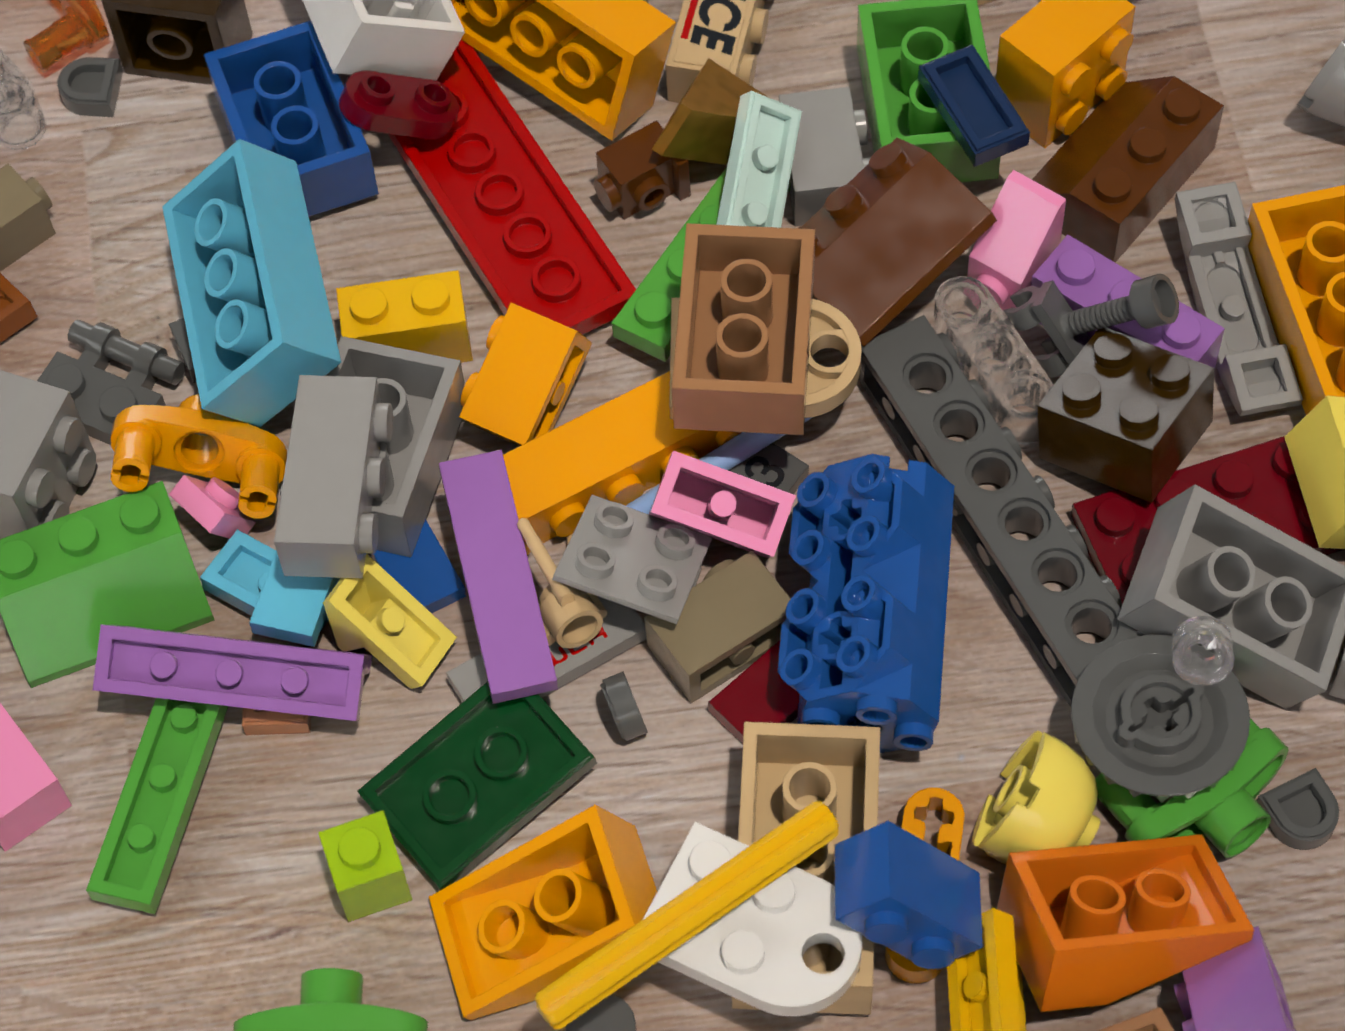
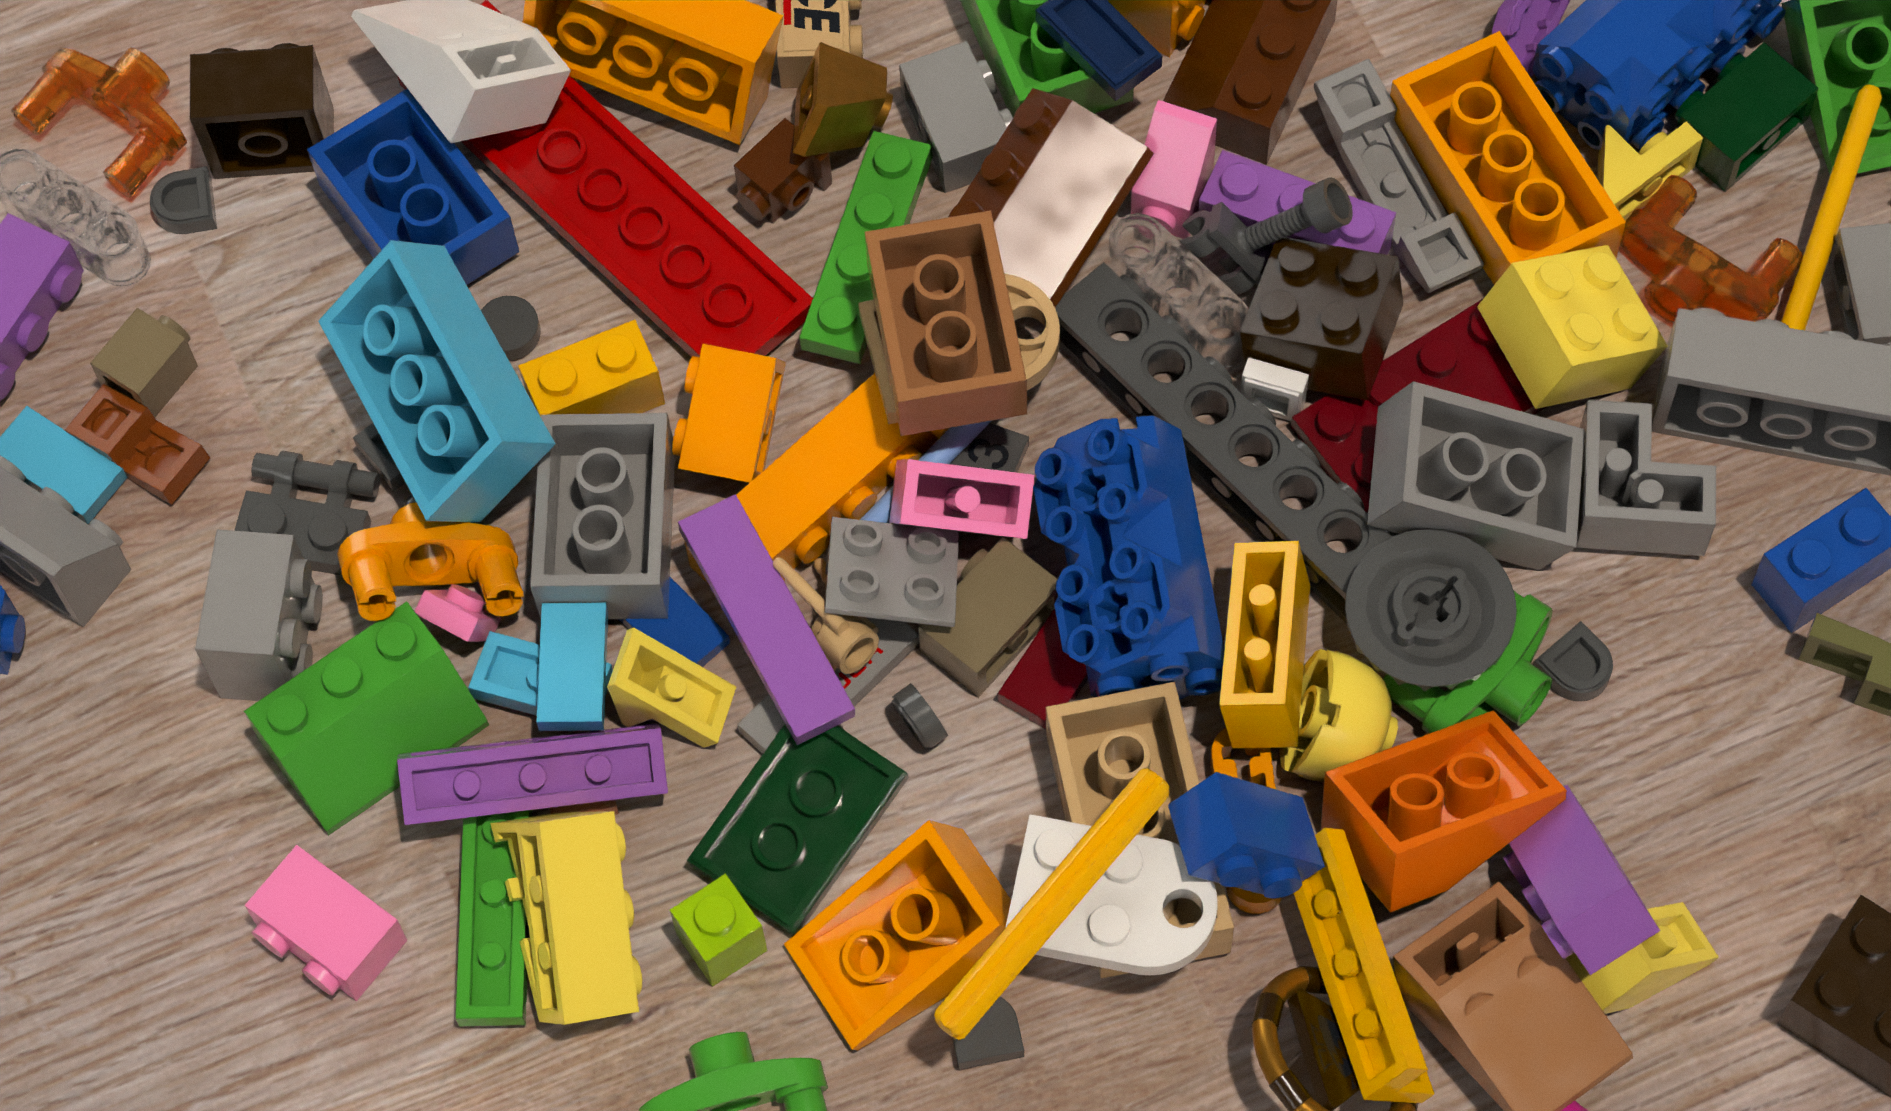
camera: 15 degrees left, 5 degrees up
light grey brick [274,375,393,579] -> none
dark red plate [339,71,459,139] -> none
light aqua tile [716,91,802,228] -> none
clear bush [1171,616,1235,686] -> none
none -> dark grey tile [481,296,541,360]
none -> light yellow wedge [490,811,642,1025]
none -> yellow brick [1219,541,1310,748]
none -> white tile [1240,357,1309,421]

